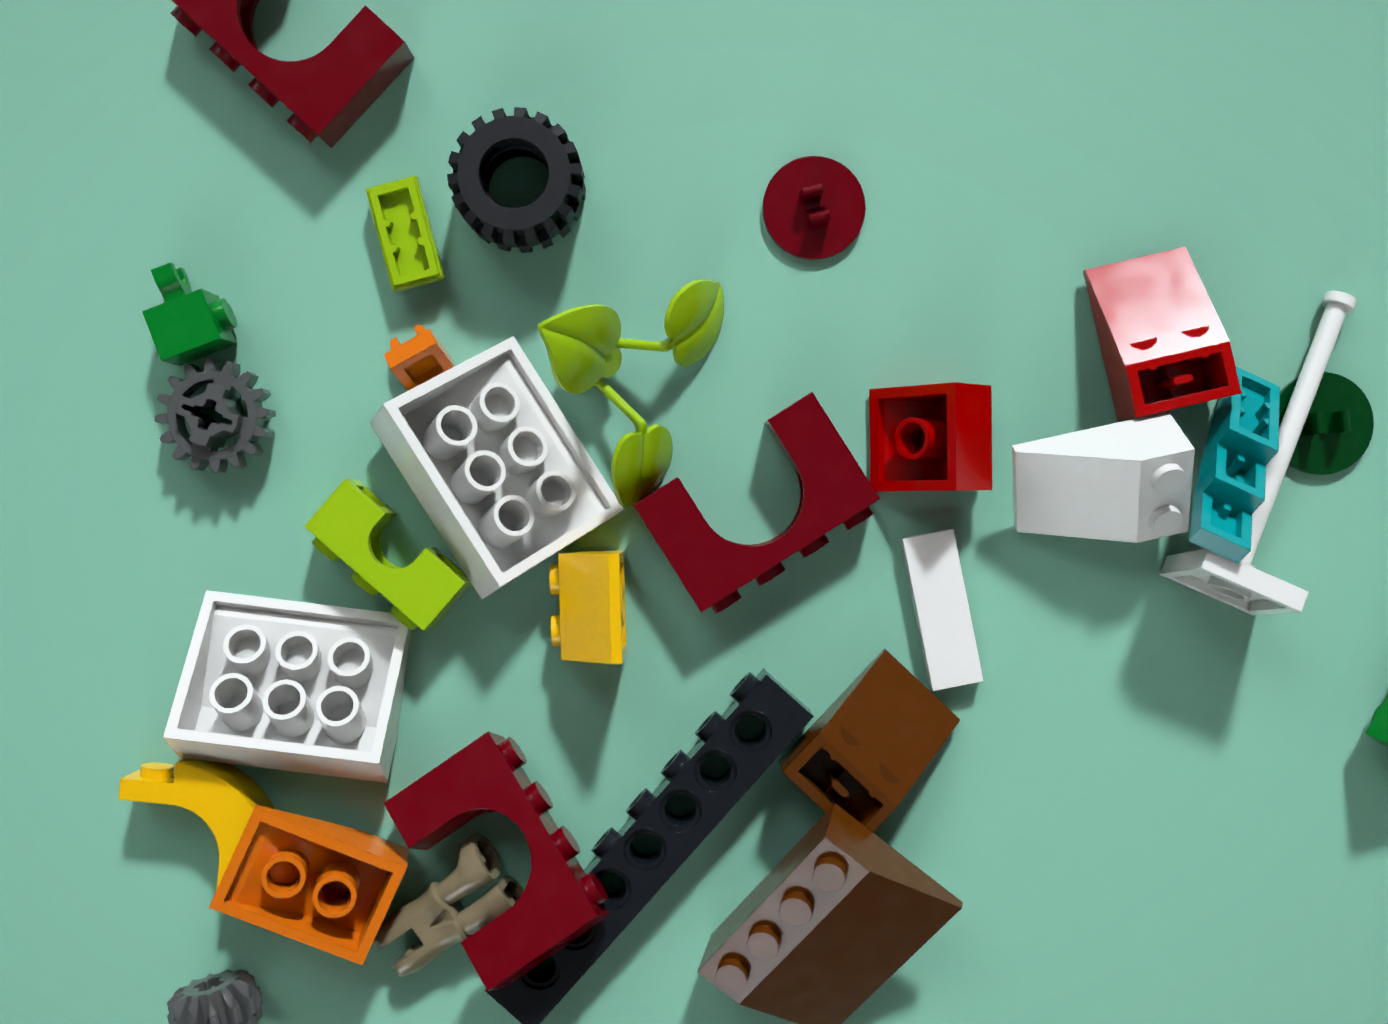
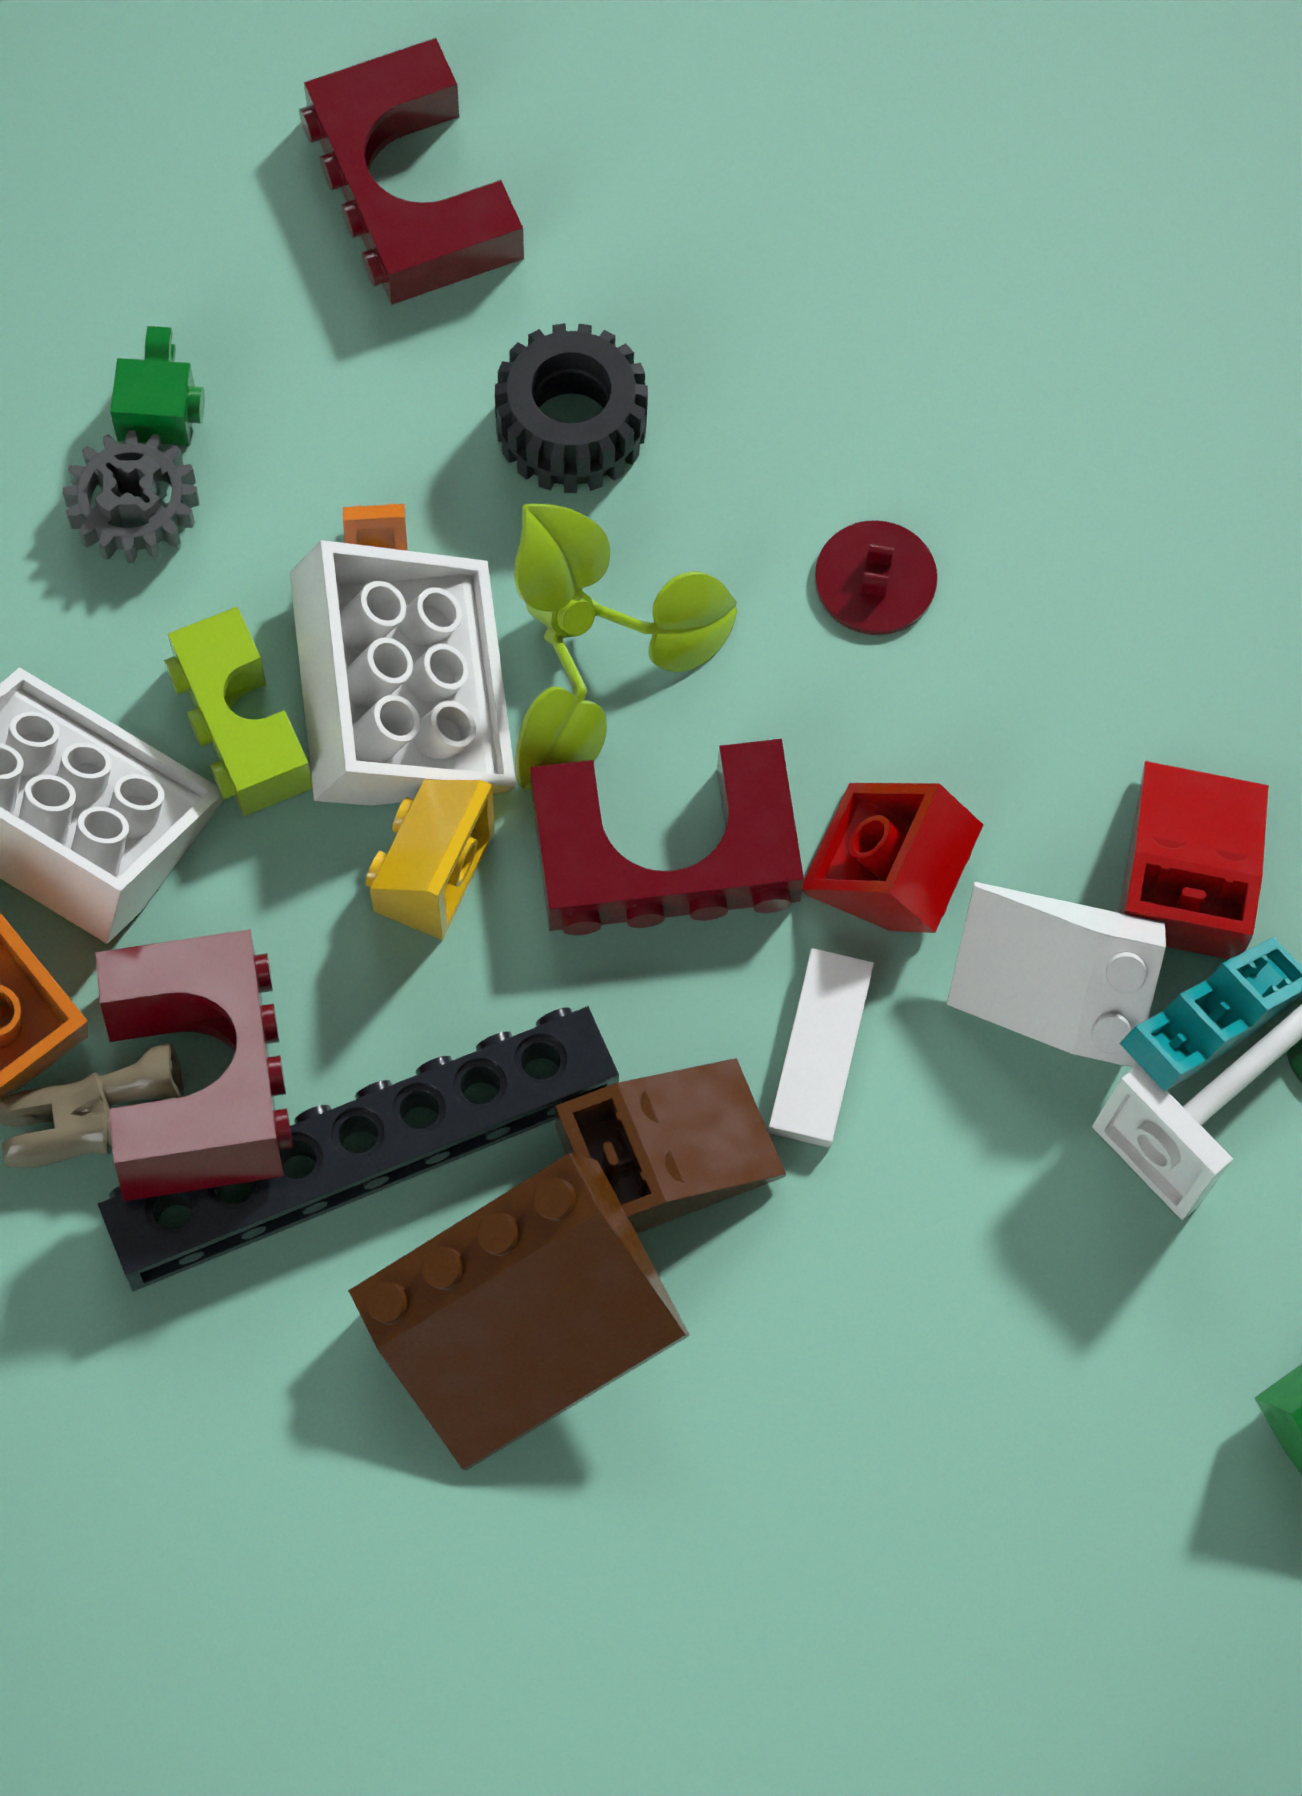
camera: 20 degrees right, 20 degrees down
lime plate [366,175,446,292] -> none

